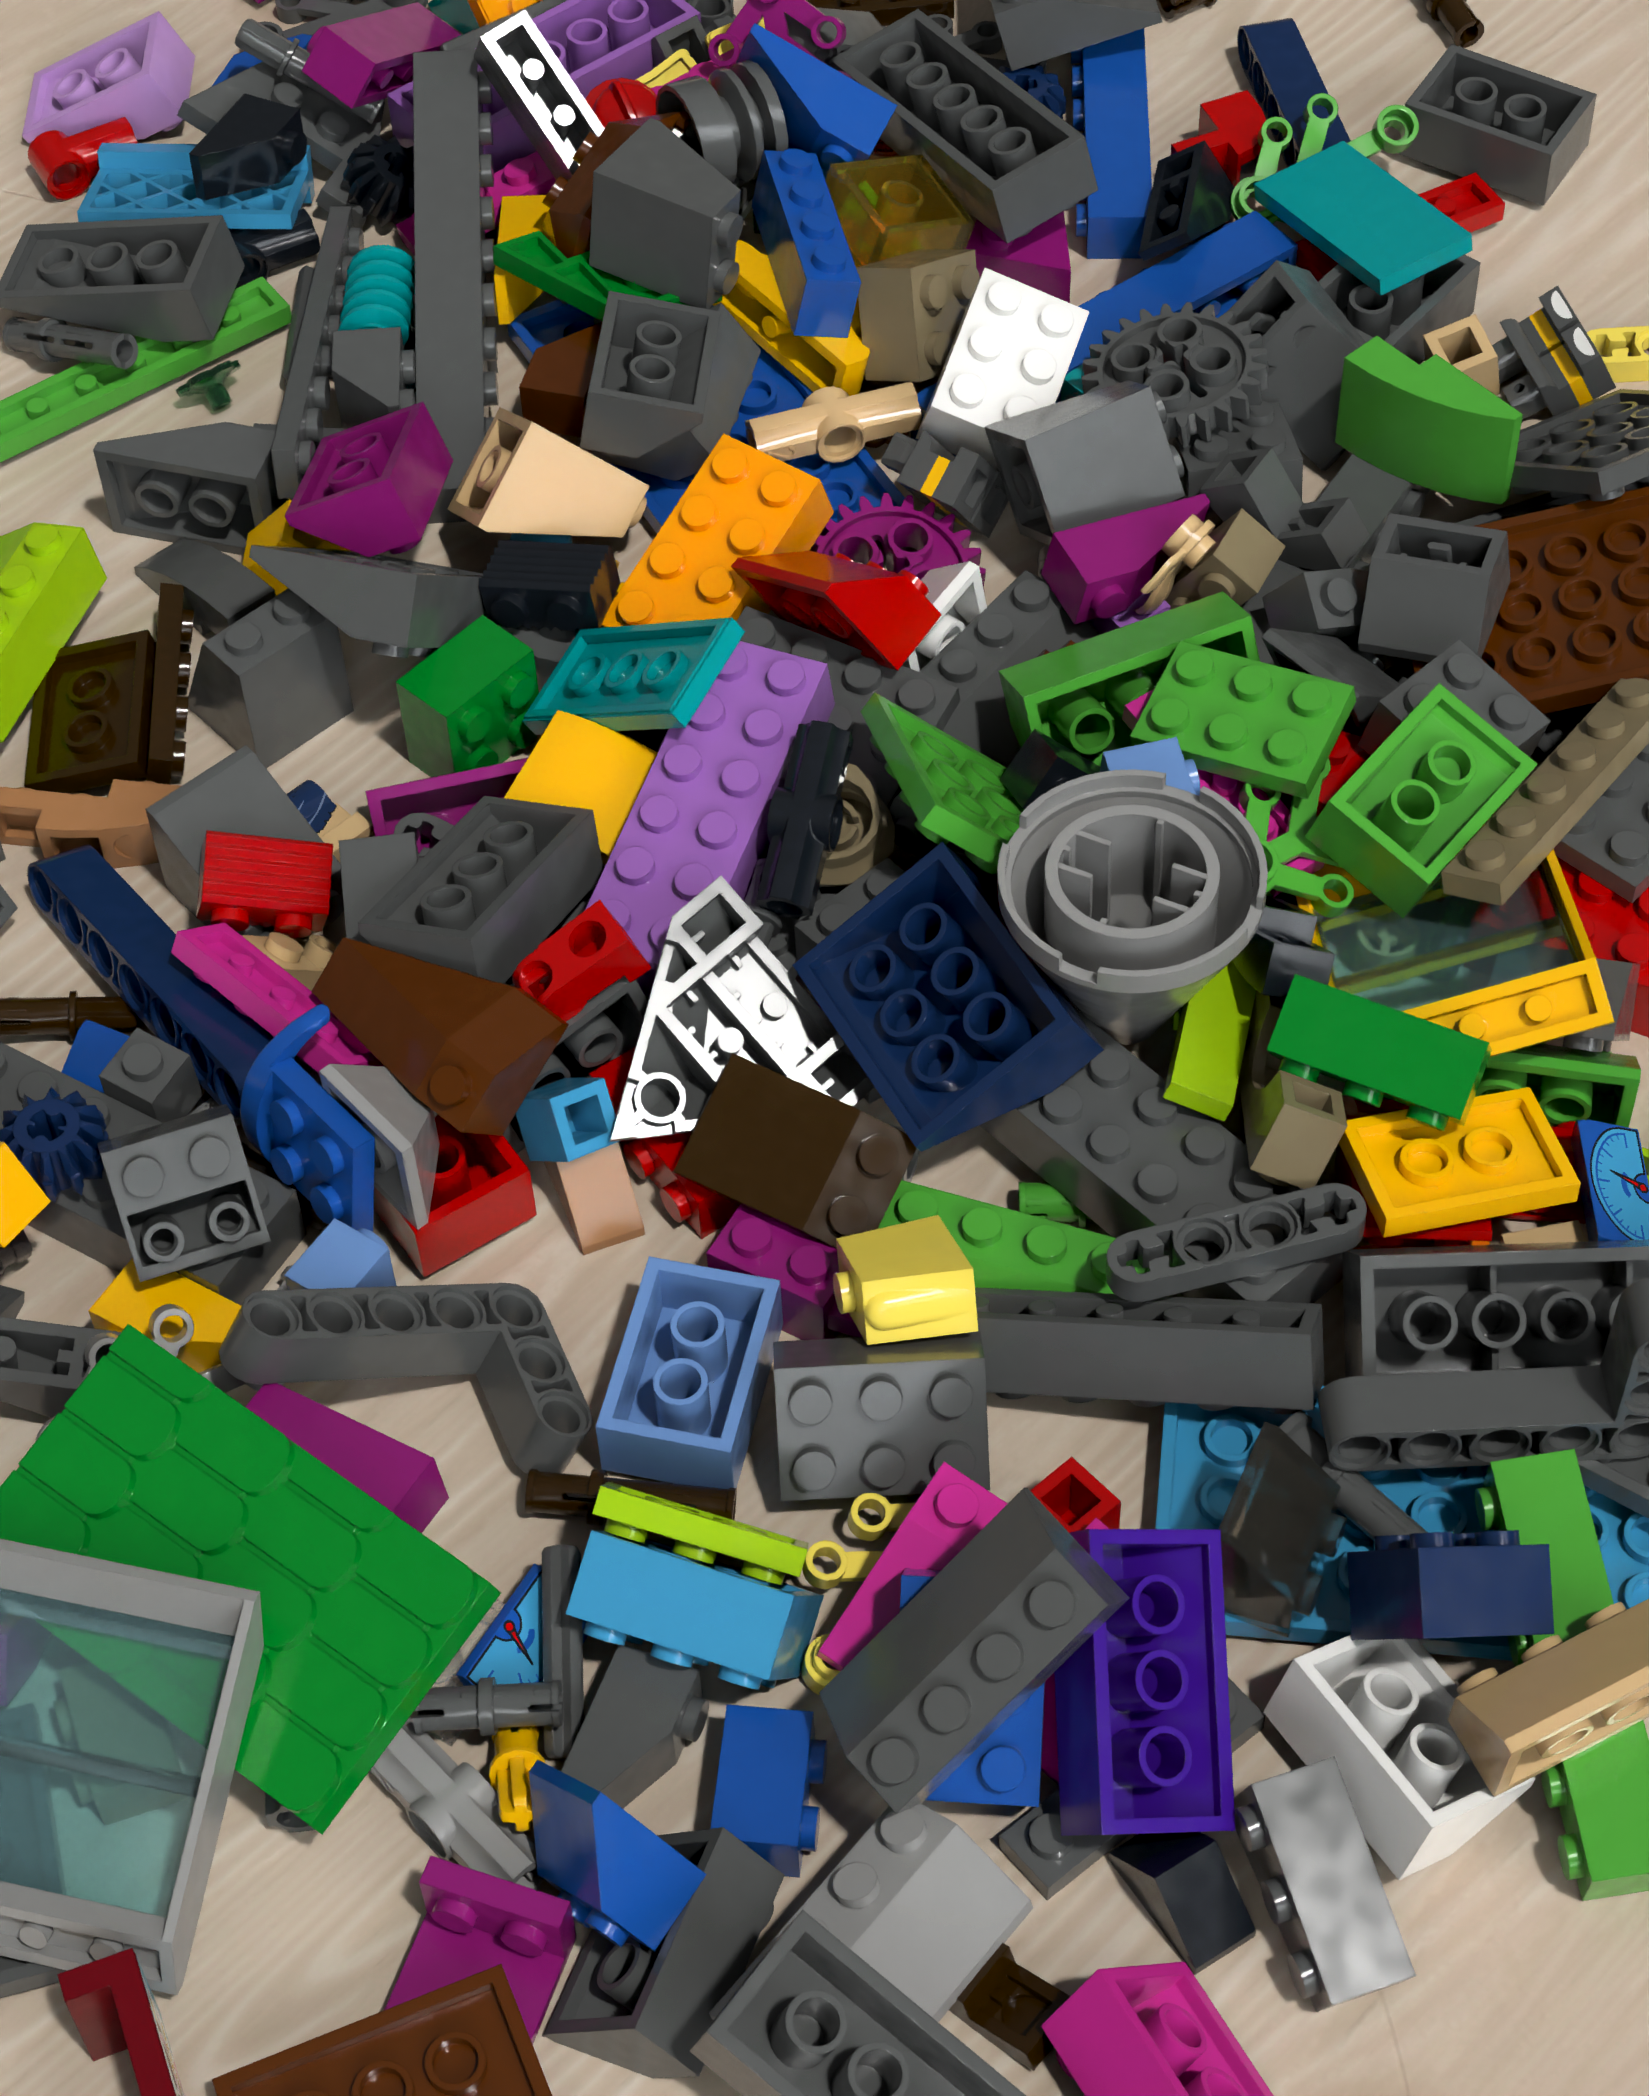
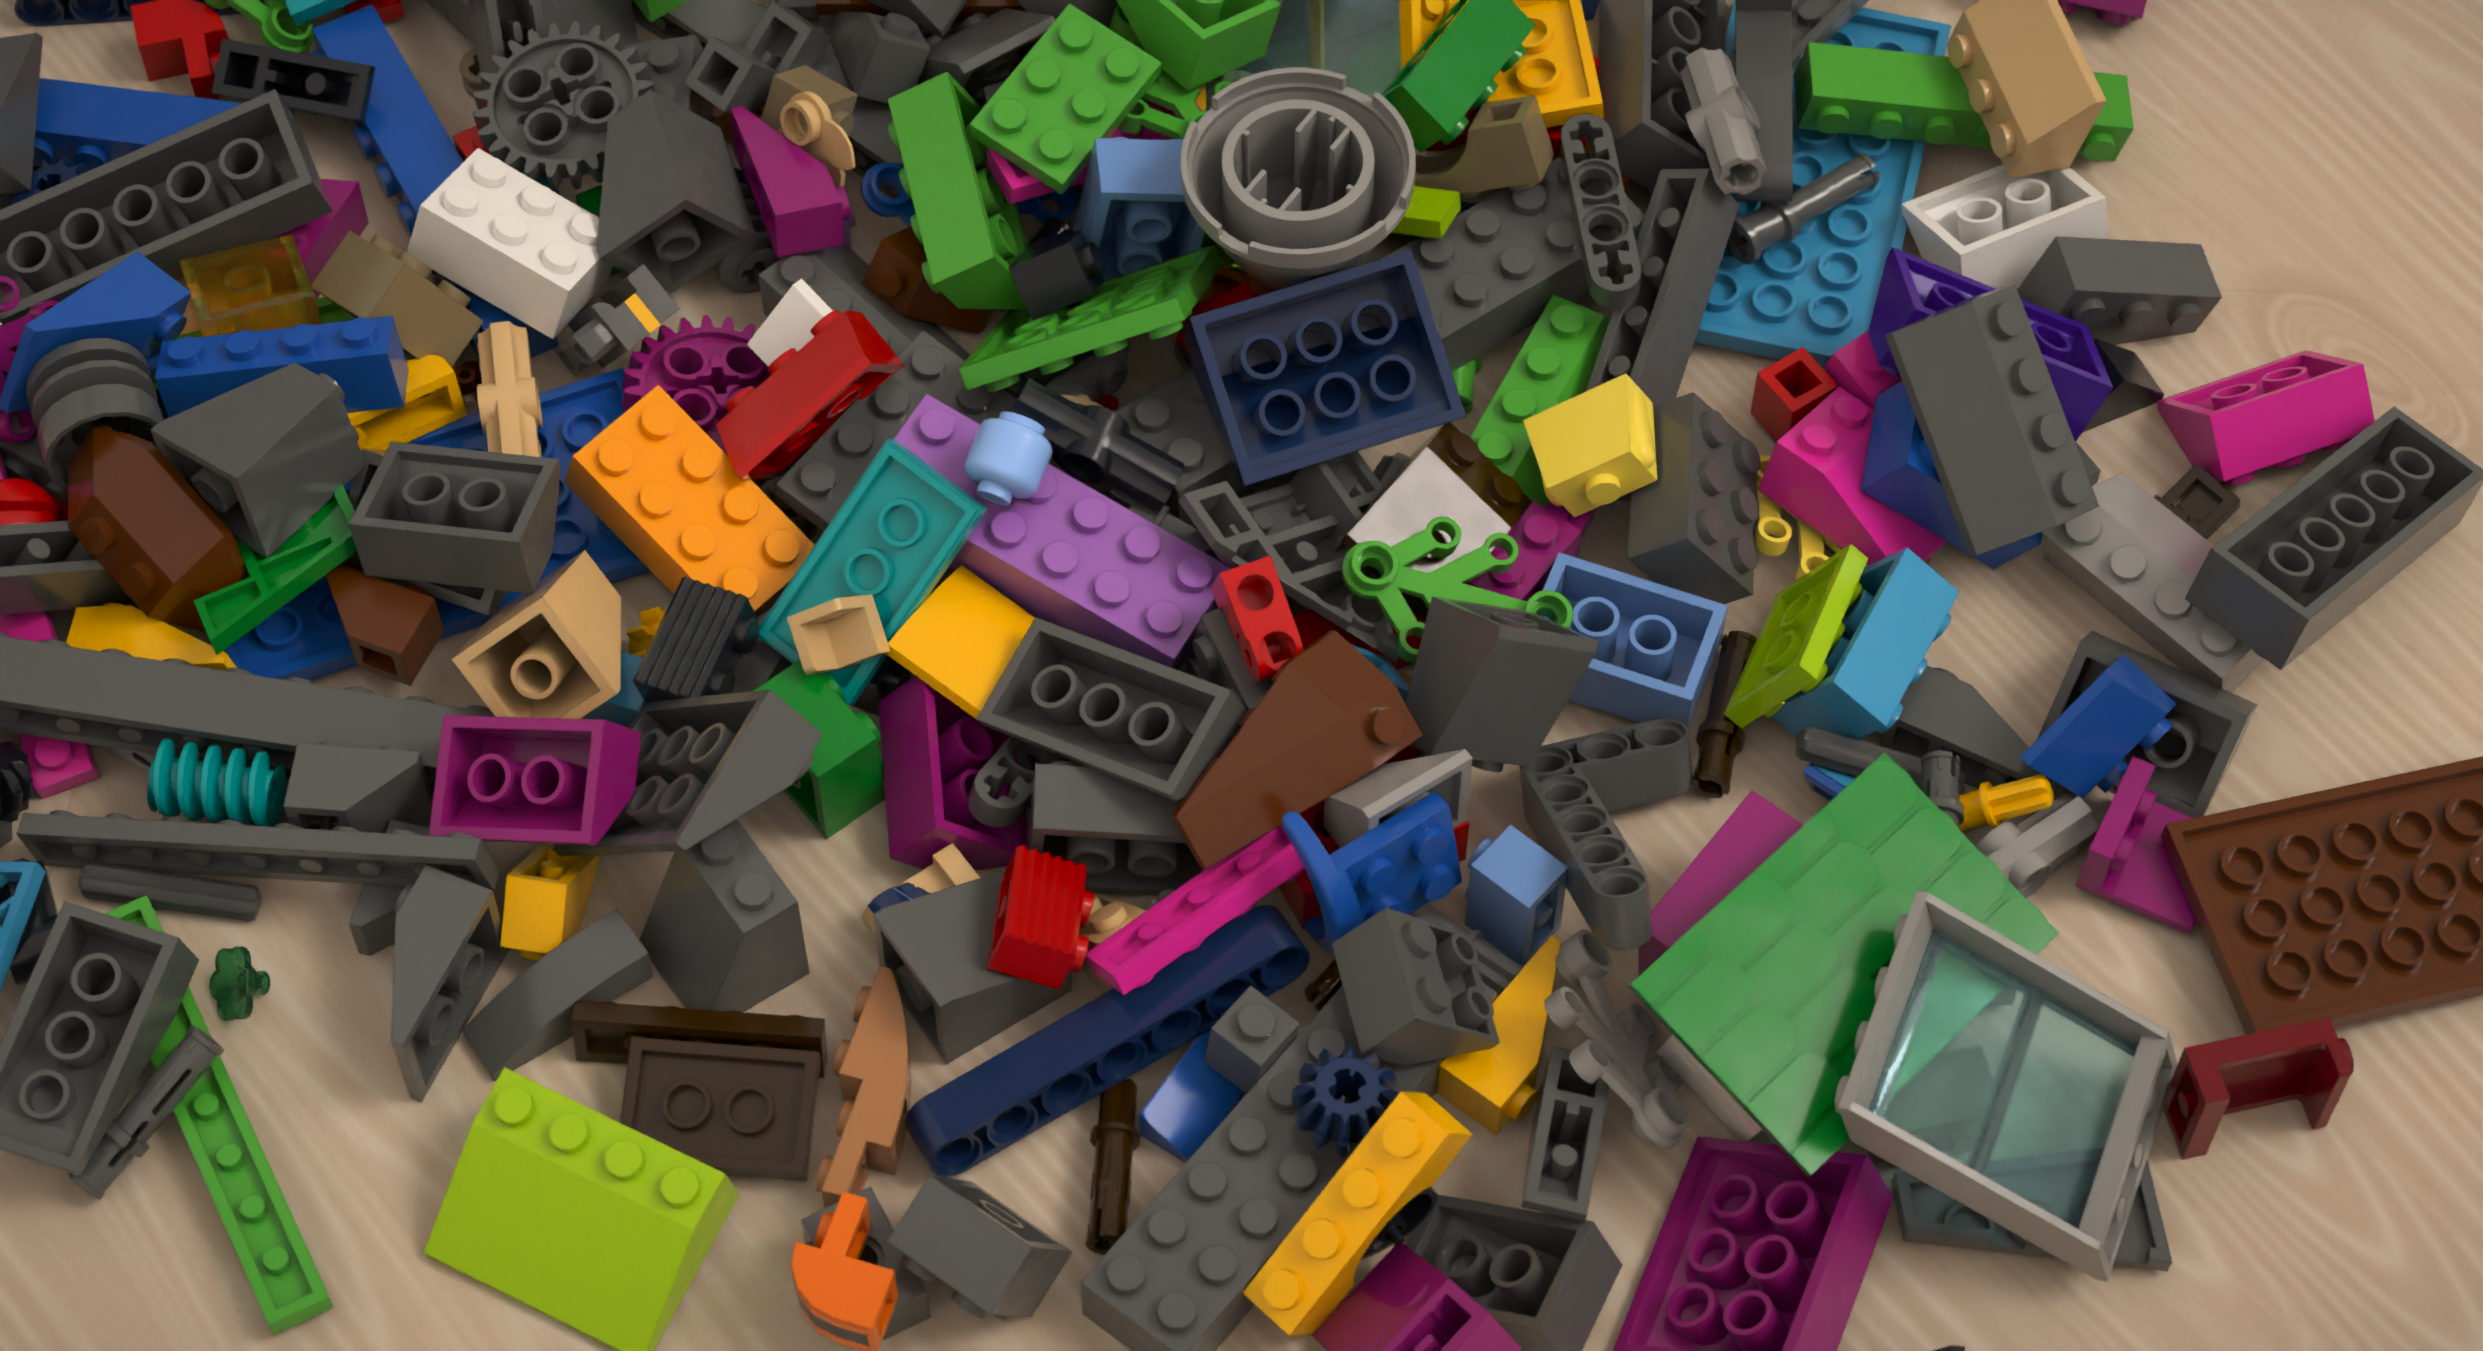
camera: 85 degrees left, 5 degrees up
blue brick [710,1704,827,1878] -> none
clear smoke slope [1219,1422,1347,1638] -> none
dark blue brick [1347,1530,1554,1640] -> none
none -> tan panel [787,594,891,675]
none -> light blue head [964,411,1052,506]
none -> bright green plant [1341,516,1573,663]
none -> dark grey slope [1406,596,1599,772]
none -> light grey piece [1680,47,1767,195]

